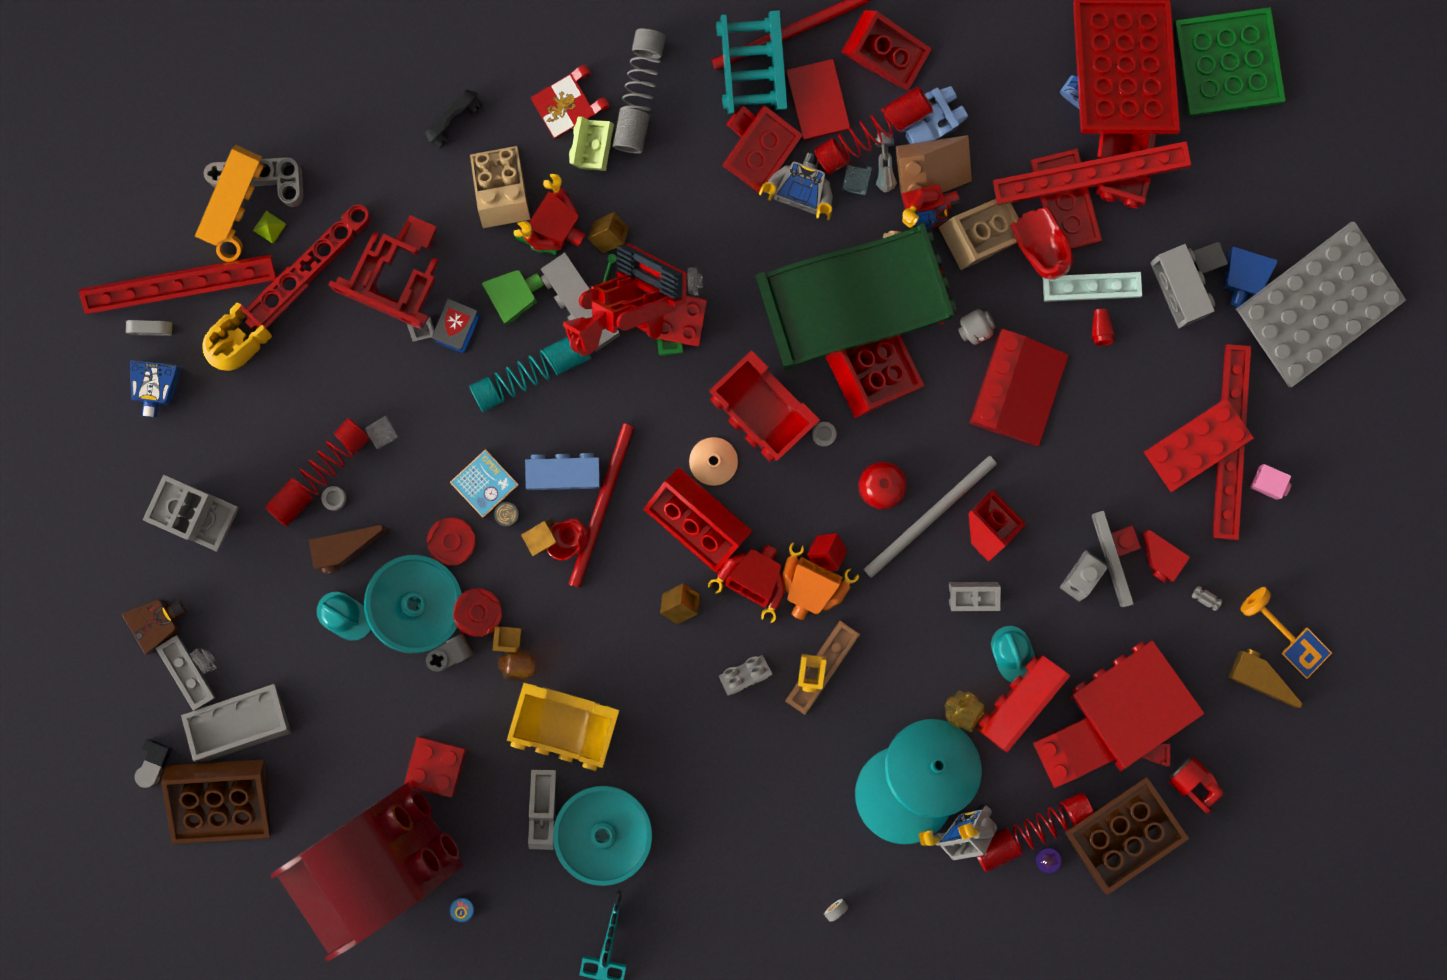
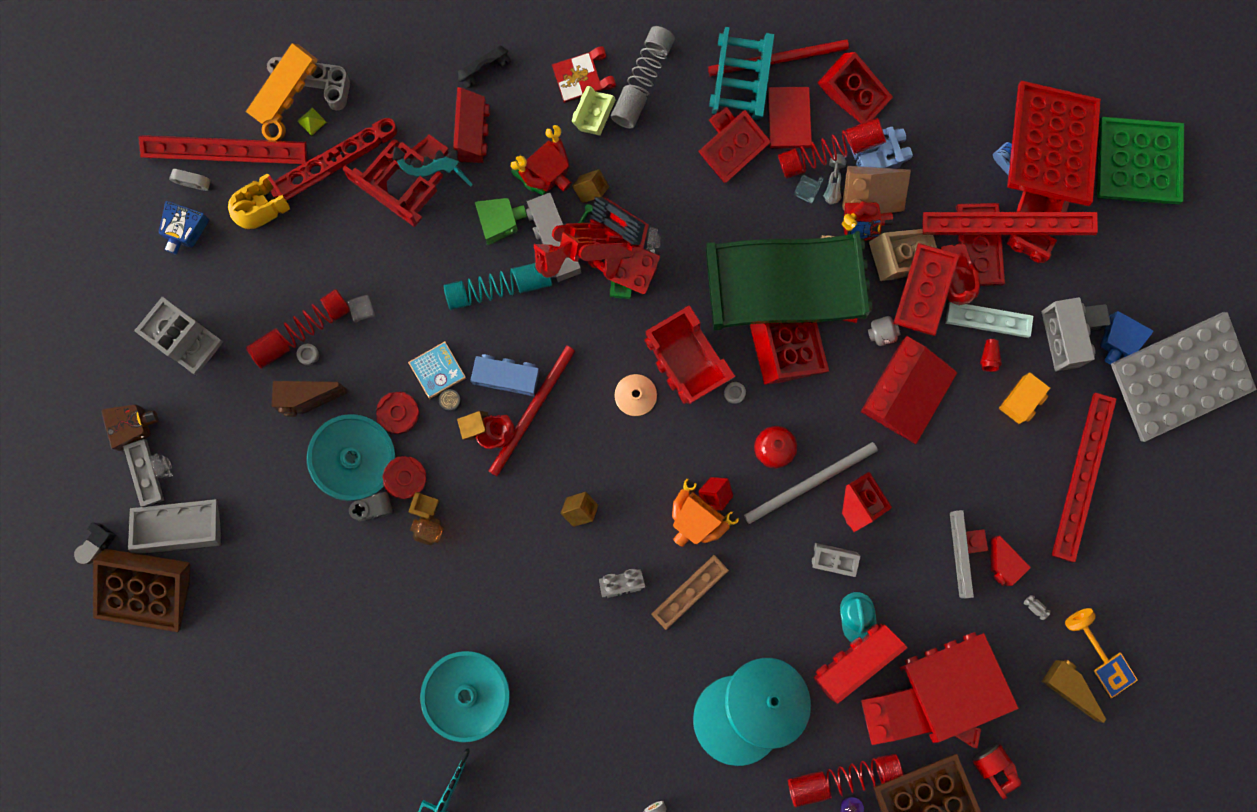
camera: 10 degrees right, 5 degrees down
dark red brick [270,782,464,962] -> none
teal piece [317,592,371,641] -> none
red brick [404,736,467,798] -> none
light grey slope [407,316,435,342] -> none
piece [432,299,480,353] -> none
tile [450,897,475,923] -> none
tan slope [470,146,530,228] -> none
yellow cylinder [507,683,619,771] -> none
light grey slope [528,770,556,850] -> none
red slope [643,467,752,573] -> none
red torso [708,545,785,623] -> none
torso [759,153,833,220] -> none
yellow window [798,654,826,692] -> none
light grey torso [918,805,997,860] -> none
clear yellow brick [944,690,984,732] -> none
light grey torso [1059,550,1108,602] -> none
red plate [1144,398,1254,493] -> none
bright pink brick [1250,464,1292,500] -> none
none -> teal piece [393,147,473,187]
none -> red slope [453,87,490,163]
none -> red tile [893,243,960,336]
none -> light orange brick [999,372,1050,424]

